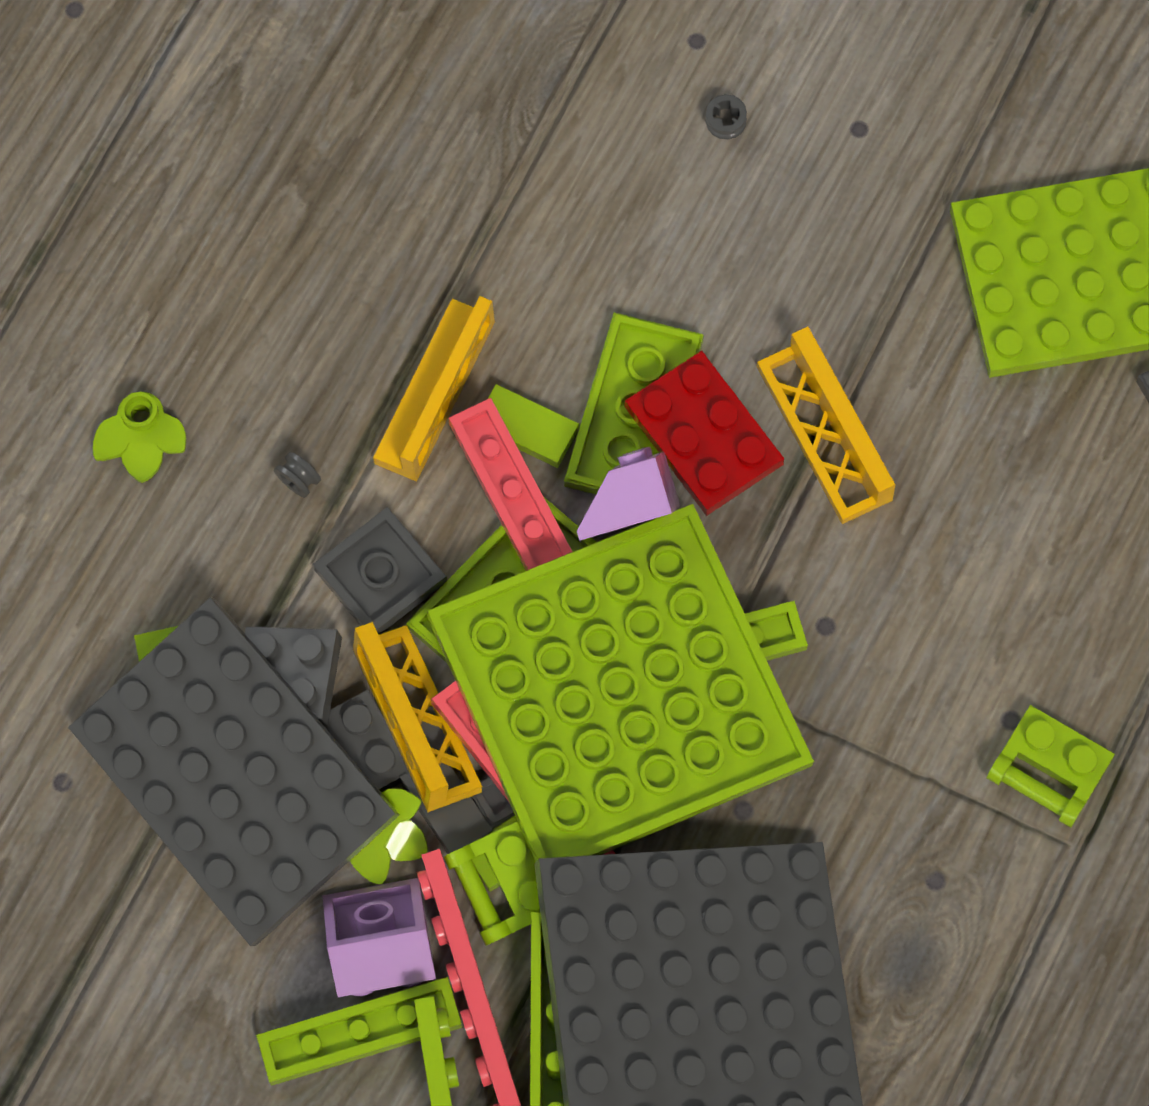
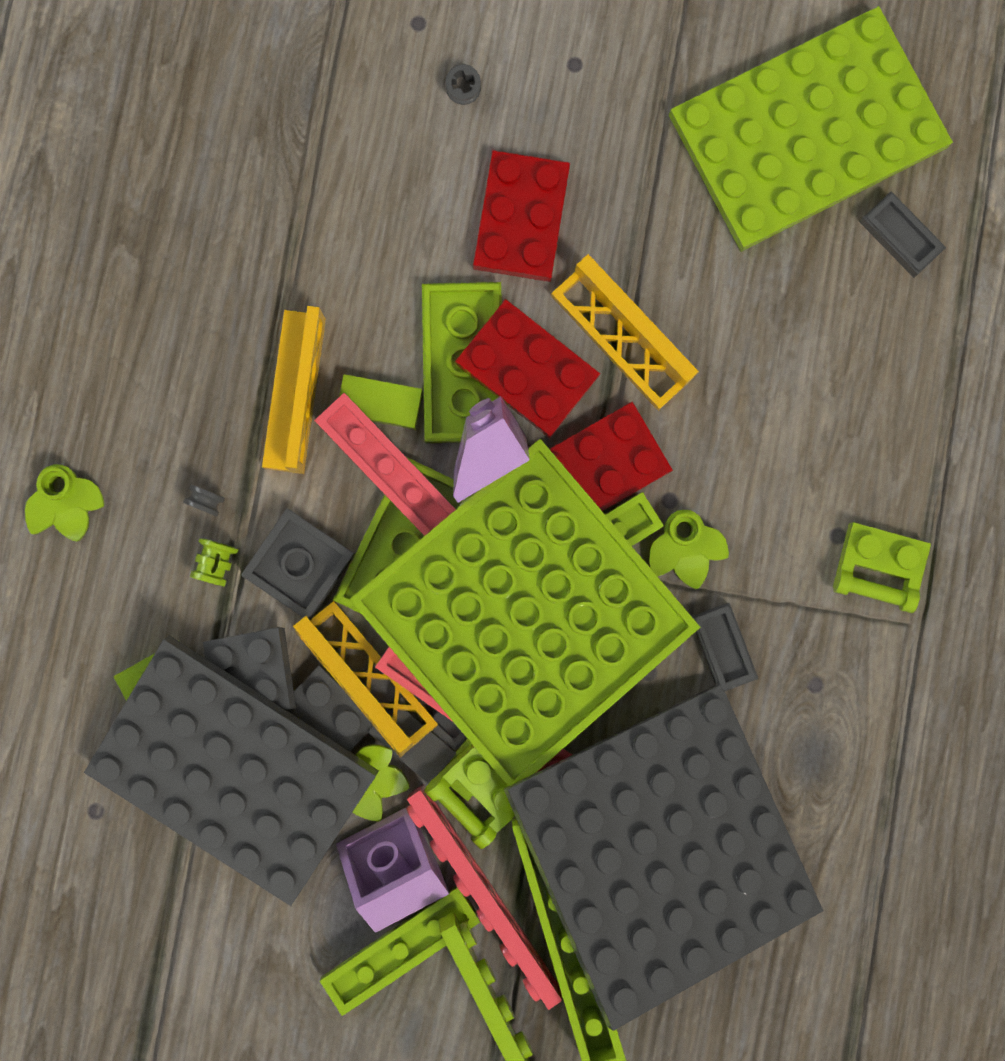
camera: 25 degrees left, 15 degrees up
none -> lime bush [190,538,238,587]
none -> red plate [473,150,570,282]
none -> red plate [550,401,673,512]
none -> lime plate [649,510,729,589]
none -> dark grey tile [692,603,759,691]

